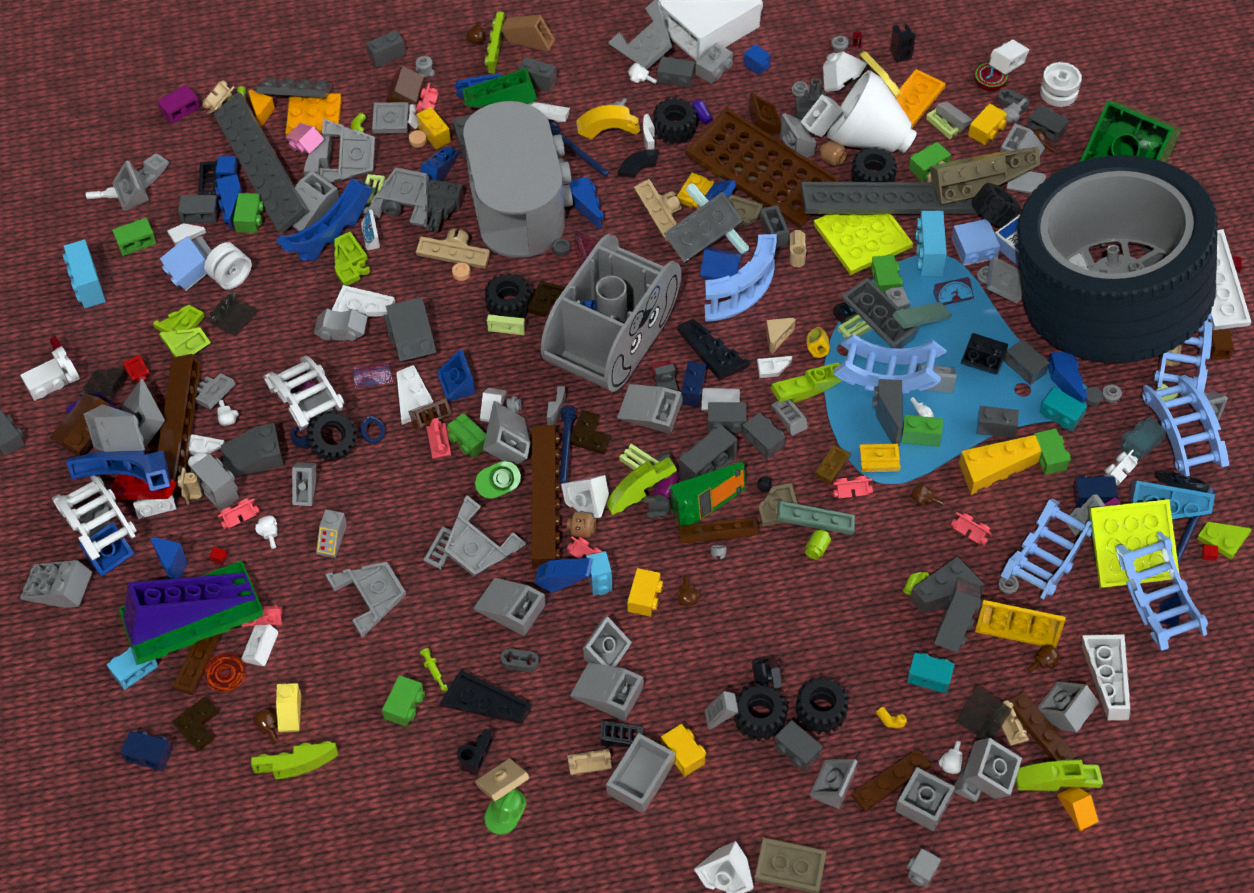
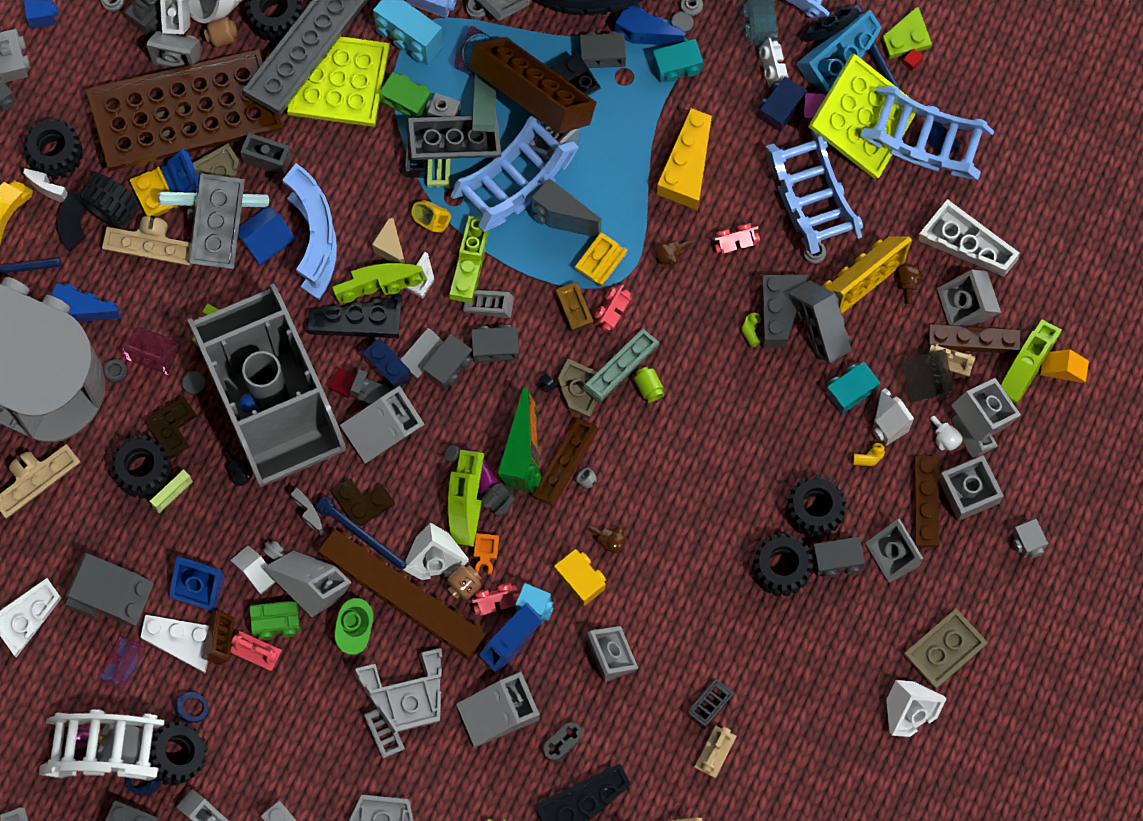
camera: 55 degrees left, 15 degrees up
light grey brick [314,309,368,341] -> none
light nougat tile [452,263,471,281] -> none
light grey slope [570,662,643,721] -> none
light grey piece [606,733,675,814] -> none
yellowish green tile [619,444,659,470] -> none
yellow brick [661,724,706,777] -> none
dark grey brick [679,425,737,482] -> none
dark purple cone [691,99,713,125] -> none
light grey slope [704,691,738,730] -> none
reddish brown slope [749,93,781,135] -> none
black plate [752,656,782,688] -> none
tan piece [789,230,806,268] -> none
bright green brick [901,415,943,447] -> none
white piece [910,397,934,417] -> none
dark grey brick [976,406,1019,438] -> none
bright green brick [1034,429,1071,475] -> none
light grey slope [1066,495,1105,536] -> none
none -> black tyre [77,173,140,229]
none -> lime slope [333,263,427,304]
none -> reddish brown brick [469,37,597,133]
none -> orange plate [474,533,499,576]
none -> white slope [873,388,914,446]

